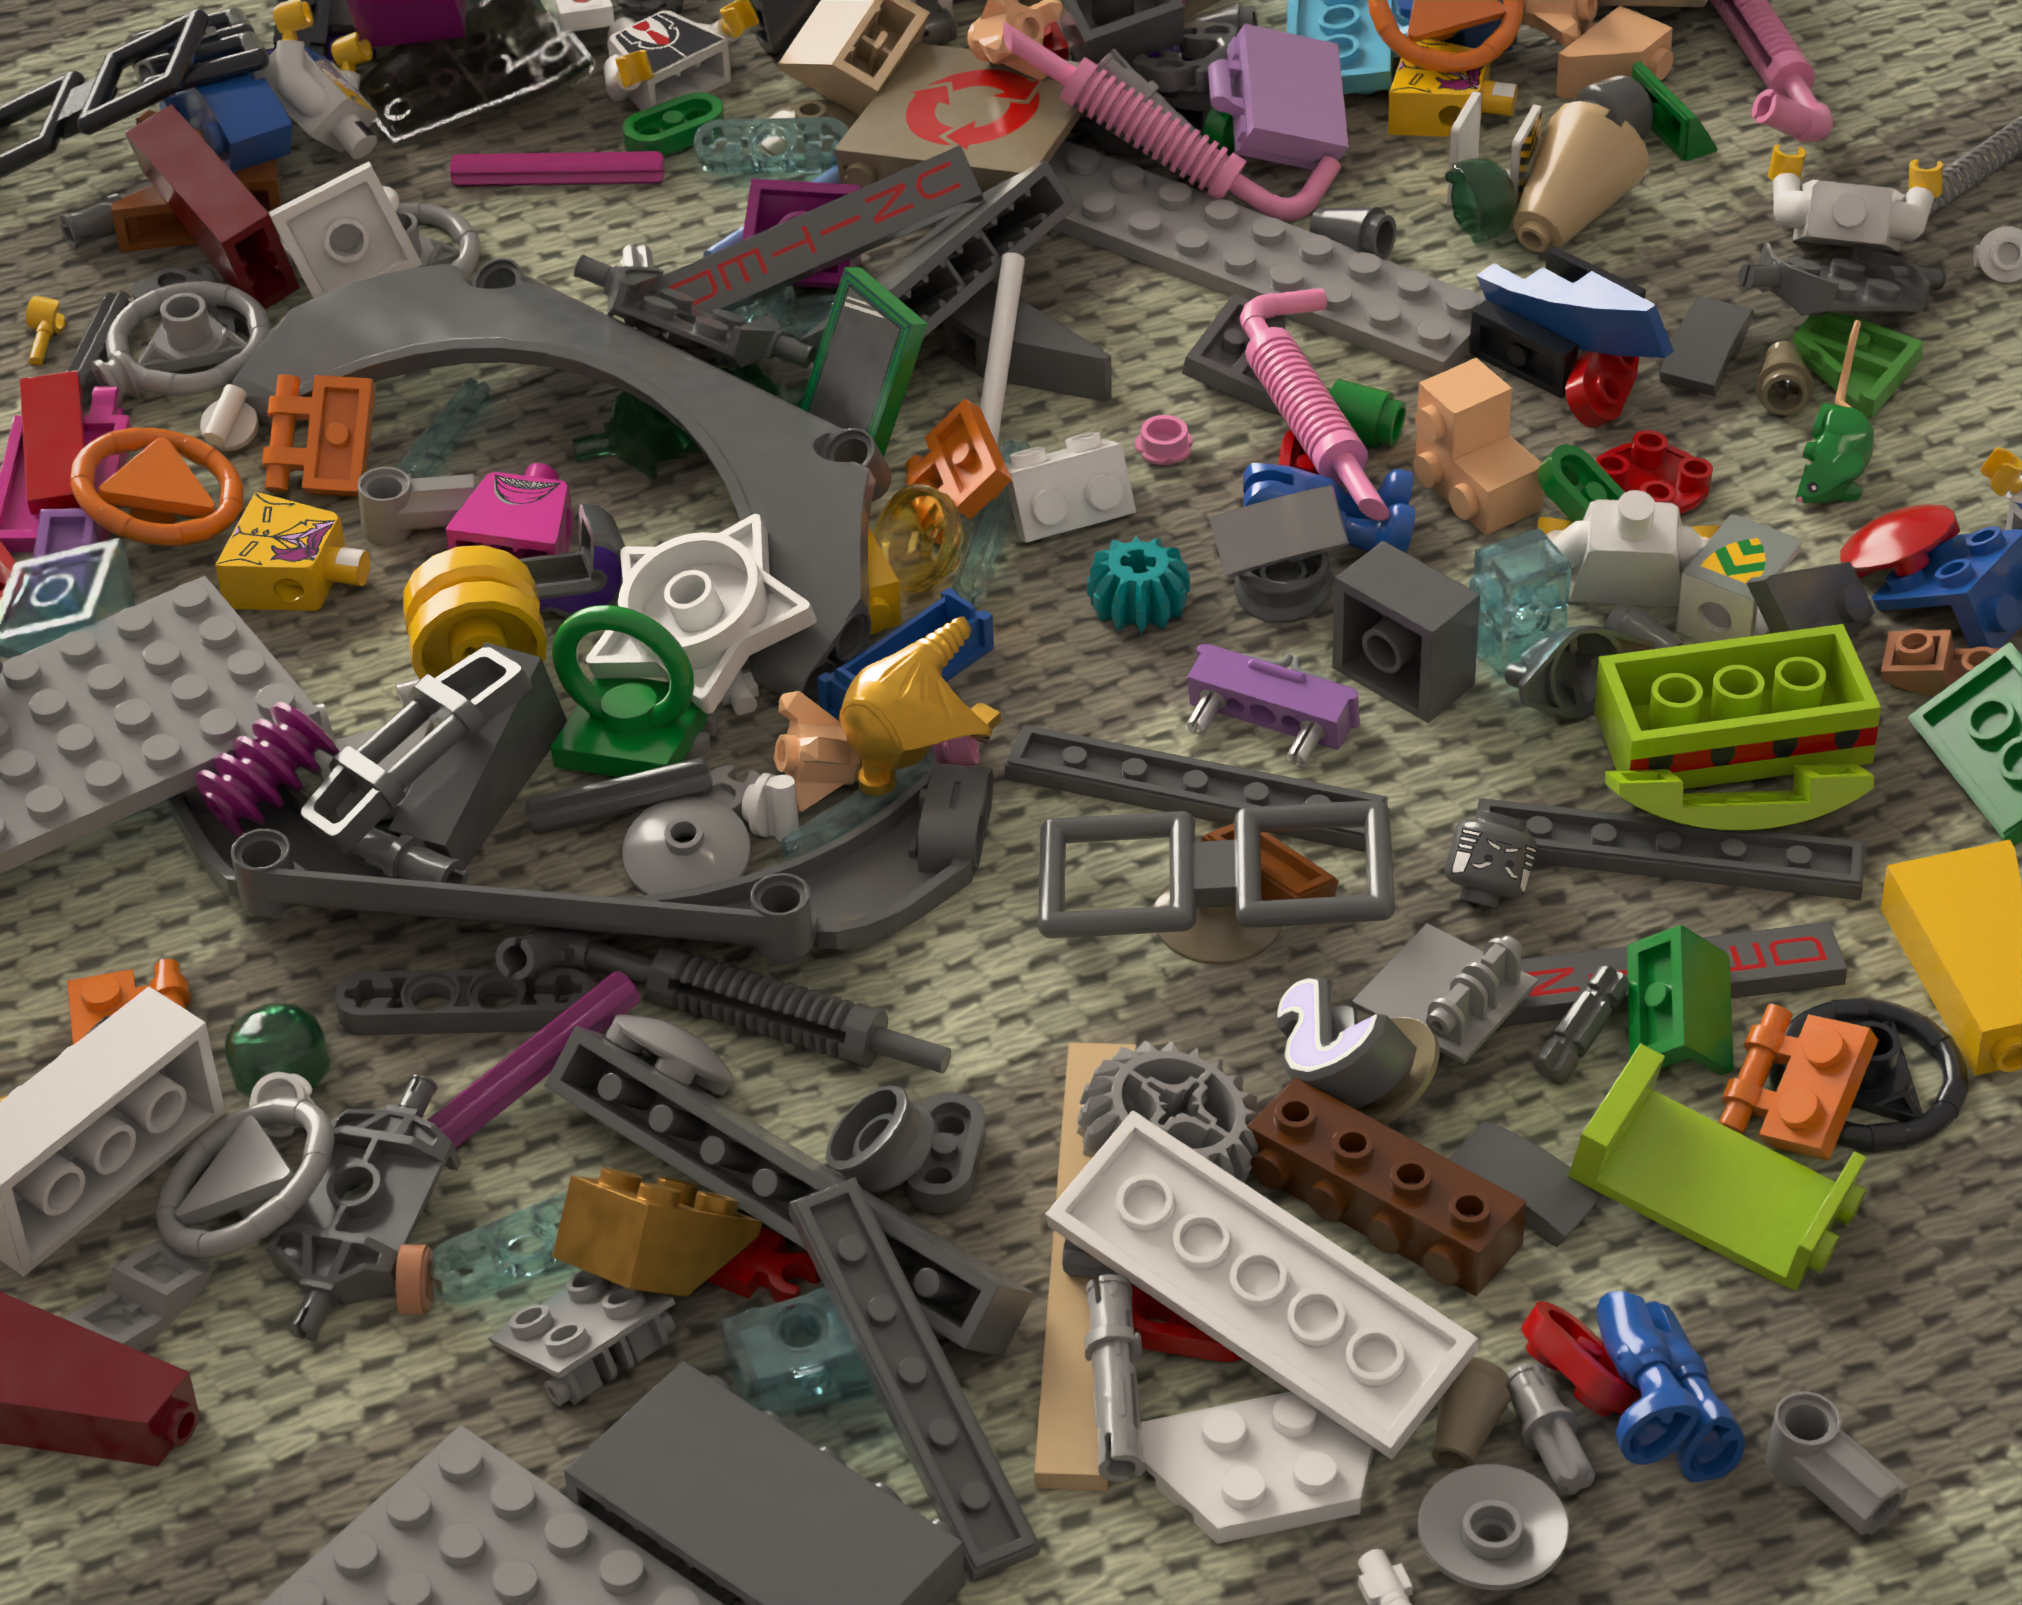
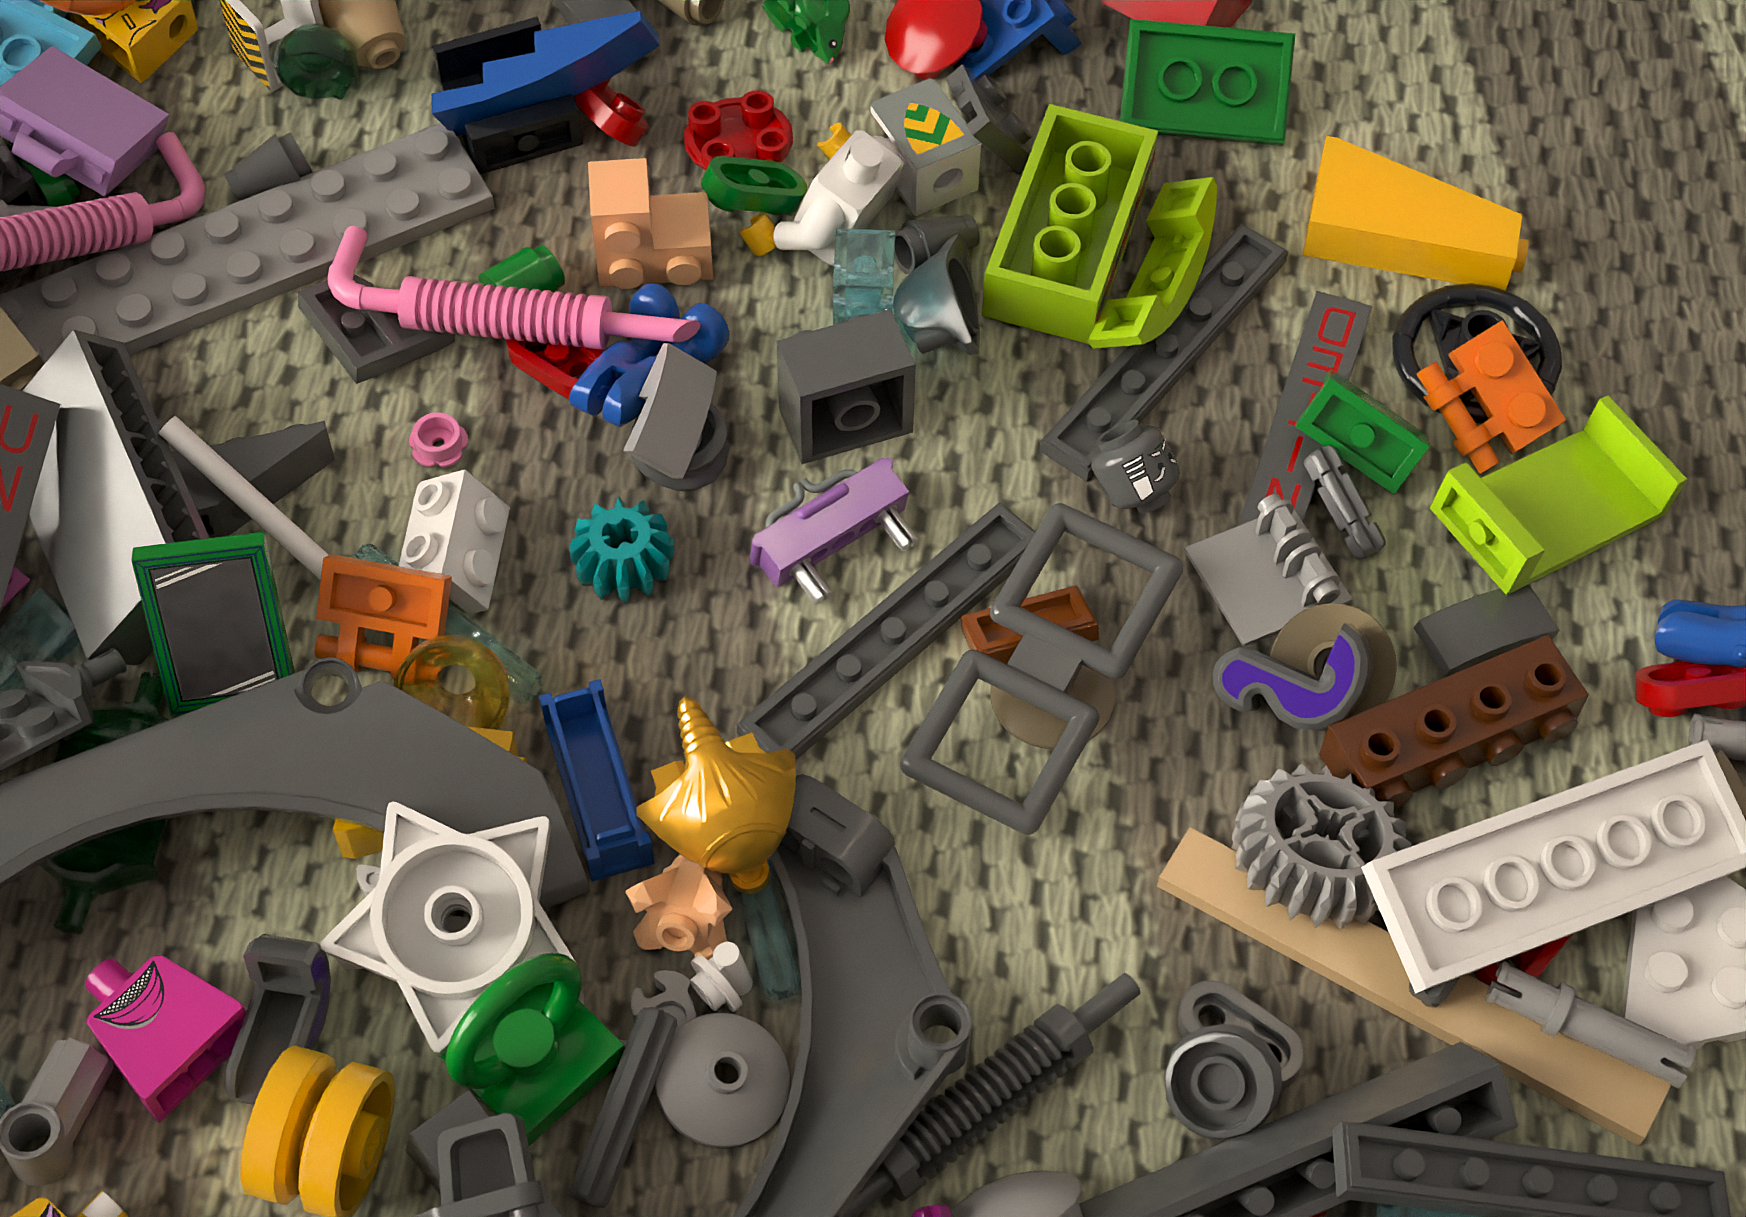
camera: 65 degrees left, 15 degrees up
nougat slope [1881,629,2017,697] -> none

